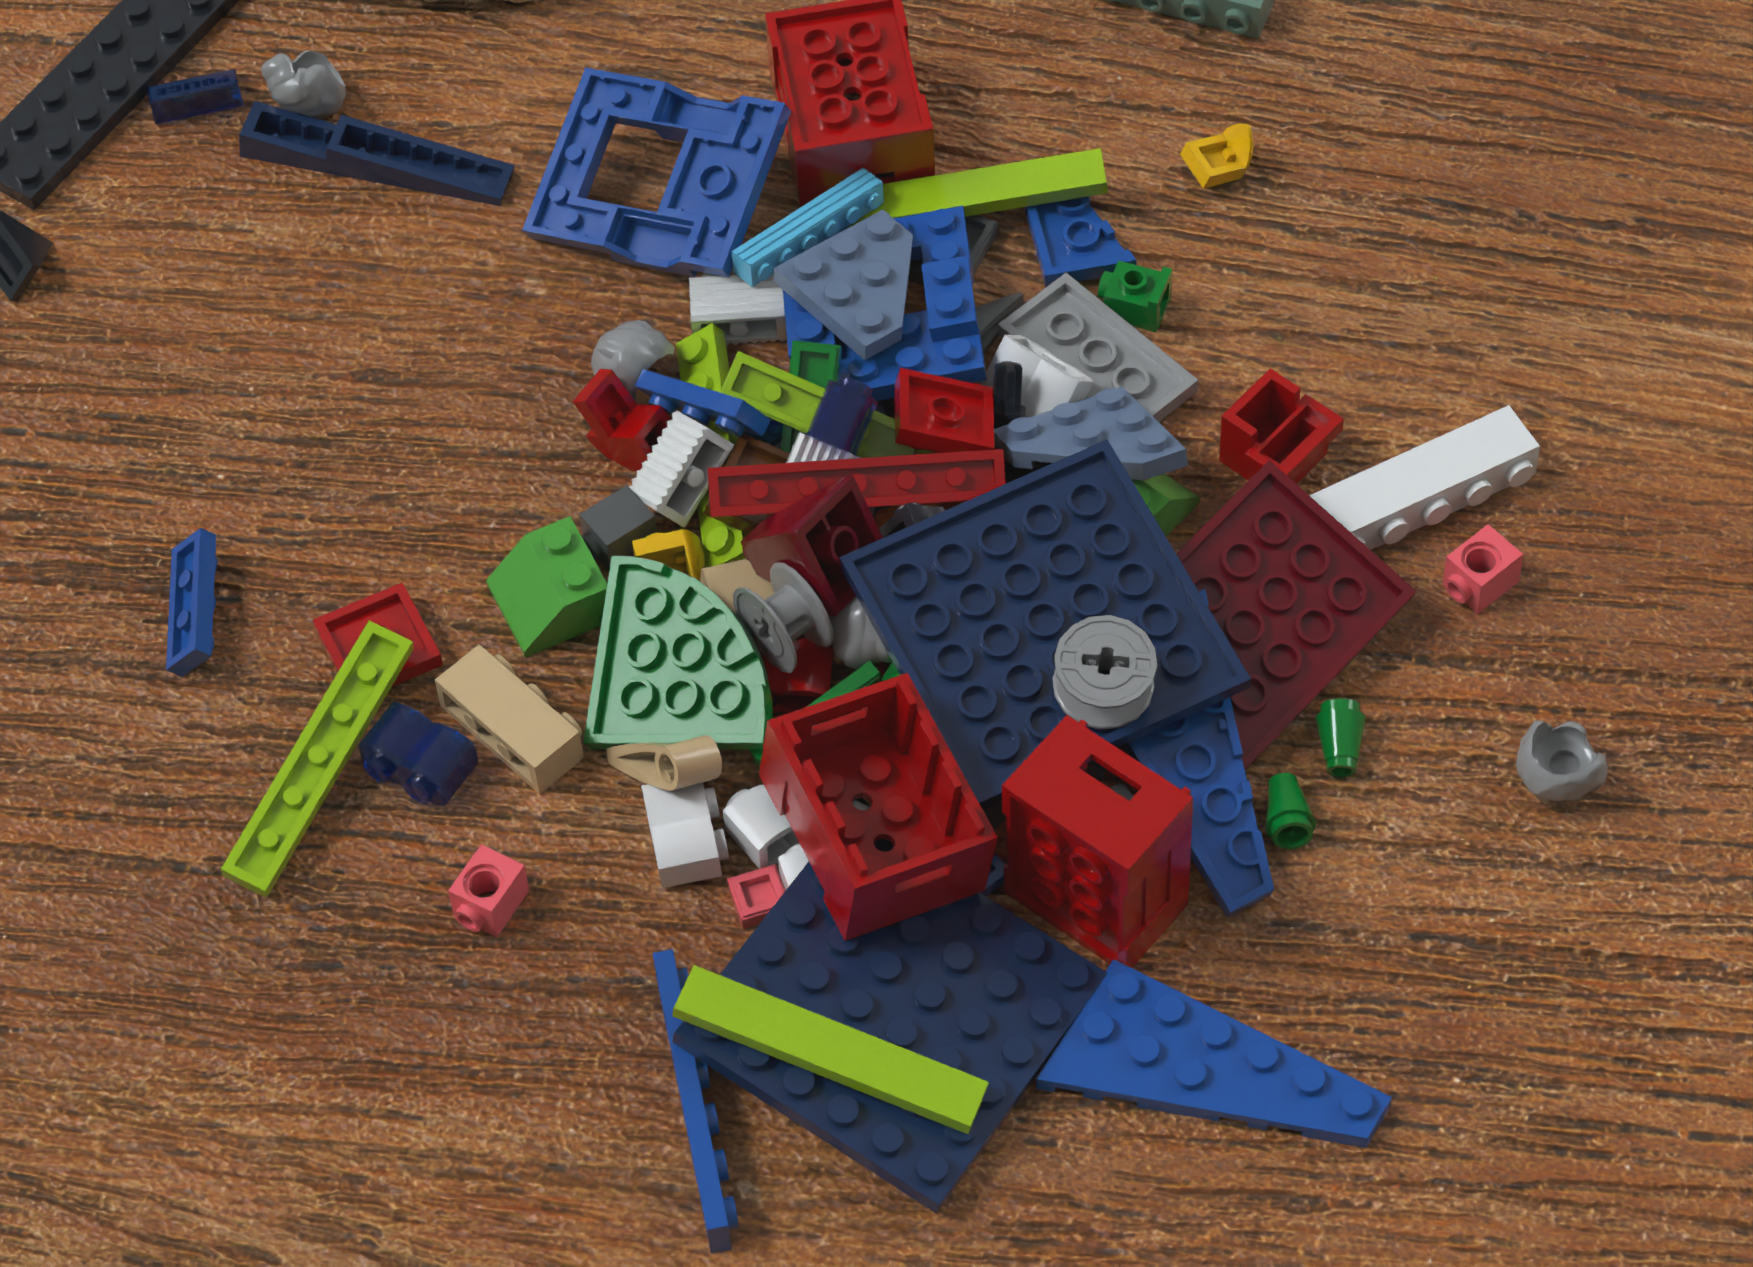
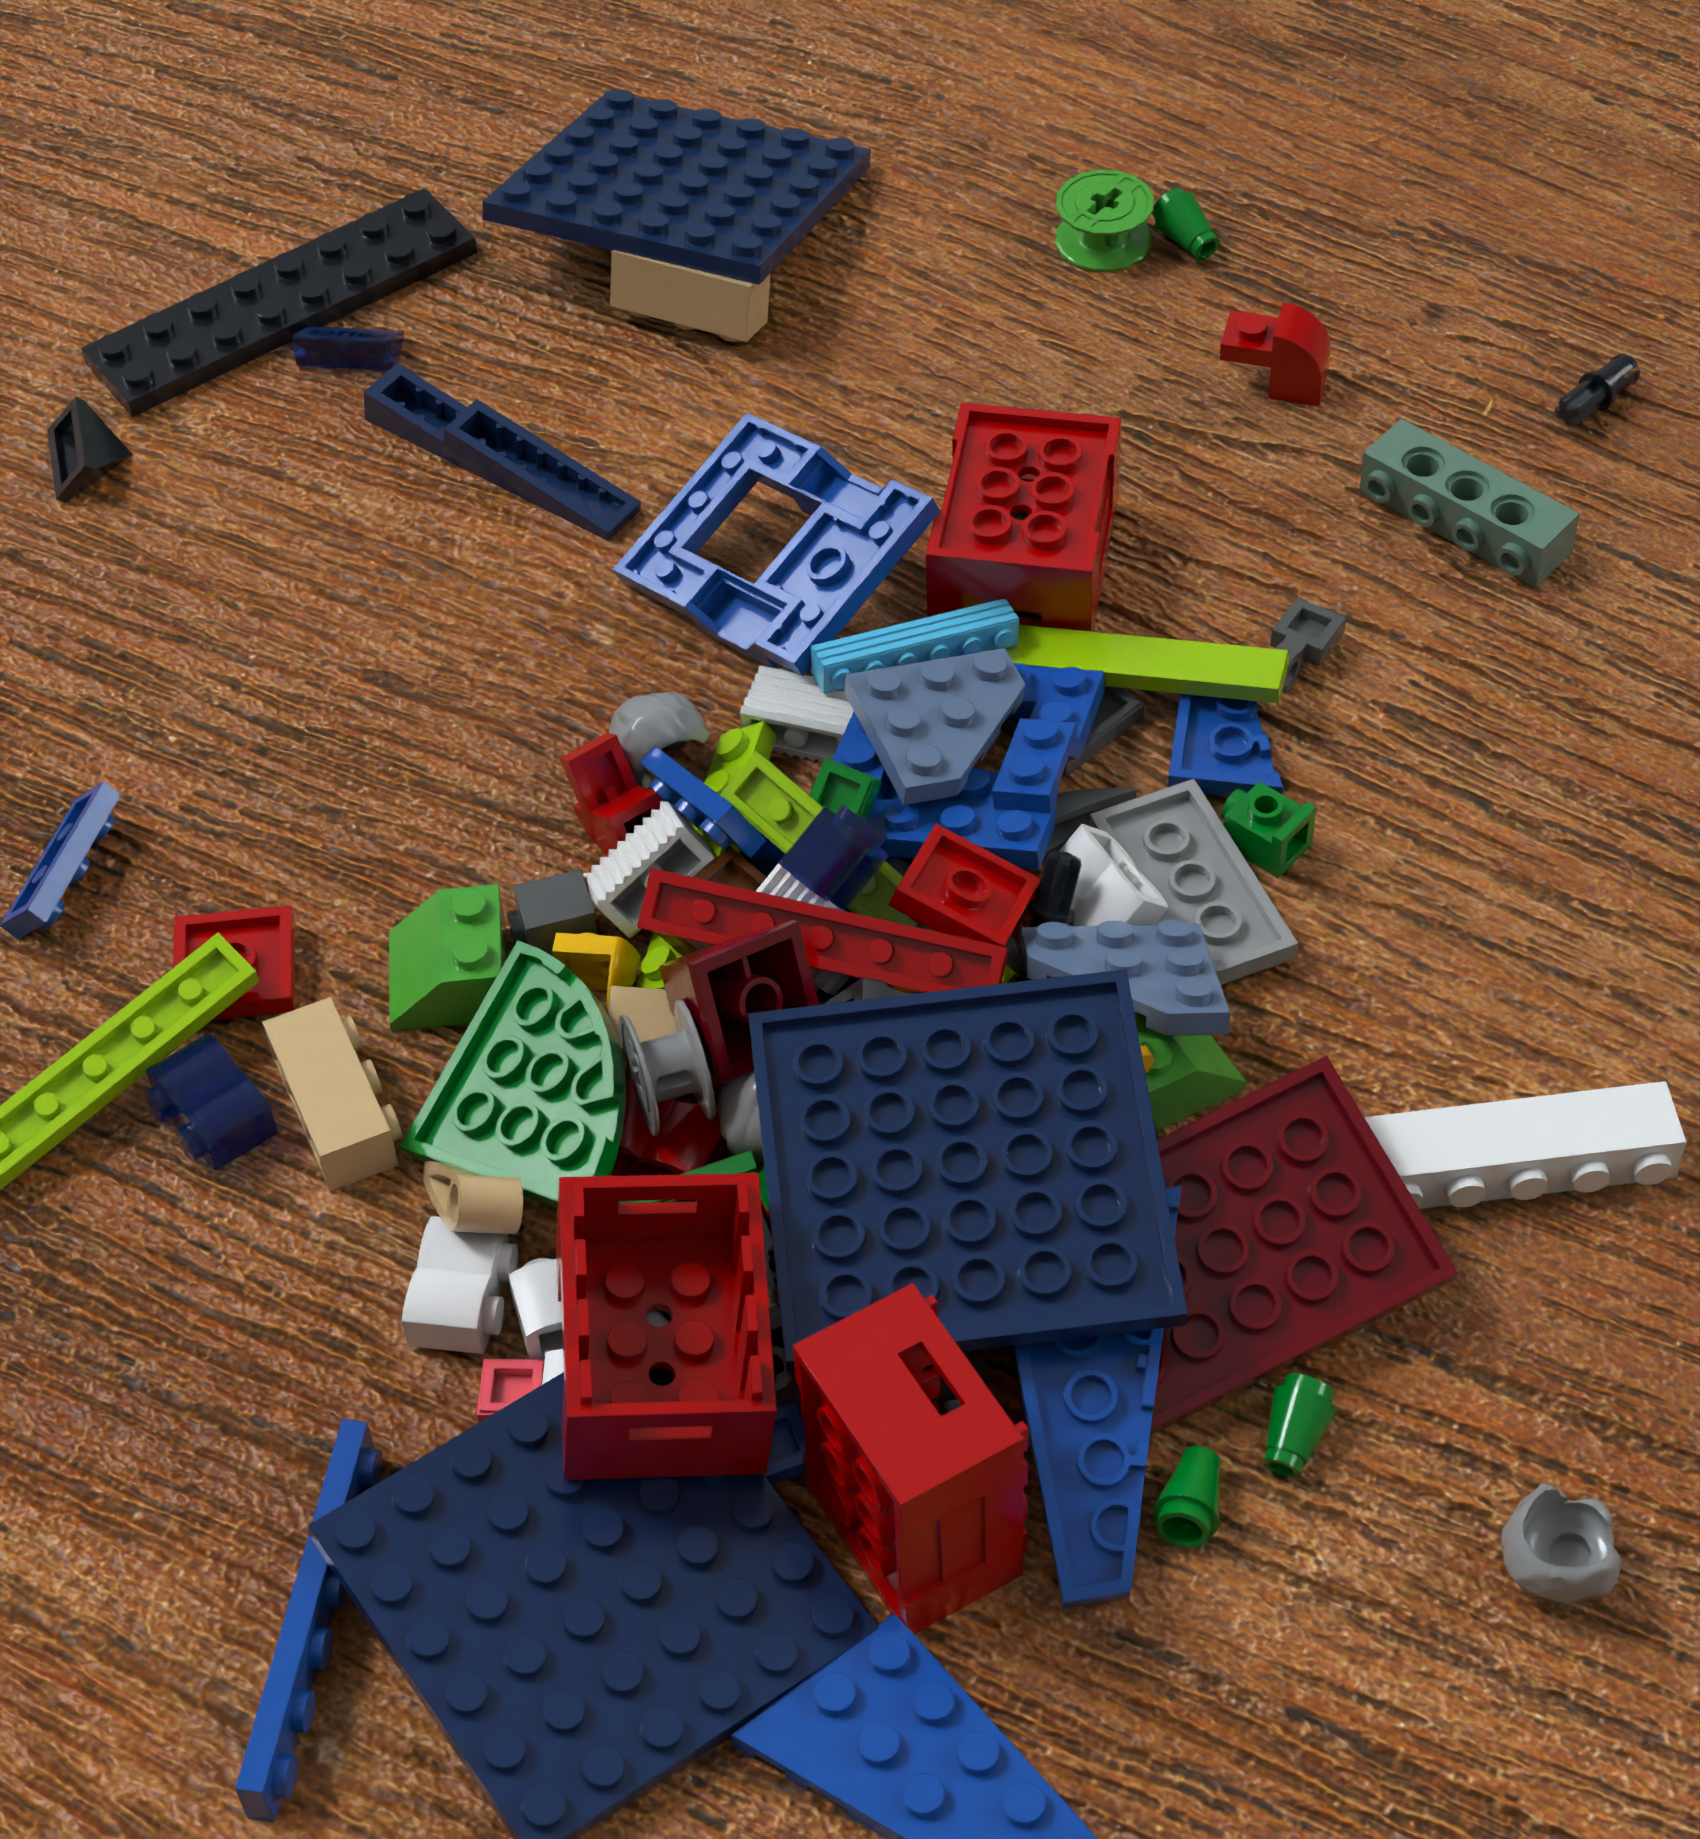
camera: 20 degrees right, 5 degrees down
light grey hair [261,50,346,119] -> none
coral brick [448,844,530,937] -> none
lime tile [672,965,989,1134] -> none
light grey piece [1052,615,1157,730] -> none
yellow plate [1180,123,1254,189] -> none
red plate [1219,368,1344,484] -> none
coral brick [1443,524,1523,615] -> none
none -> dark grey plate [1270,597,1347,691]

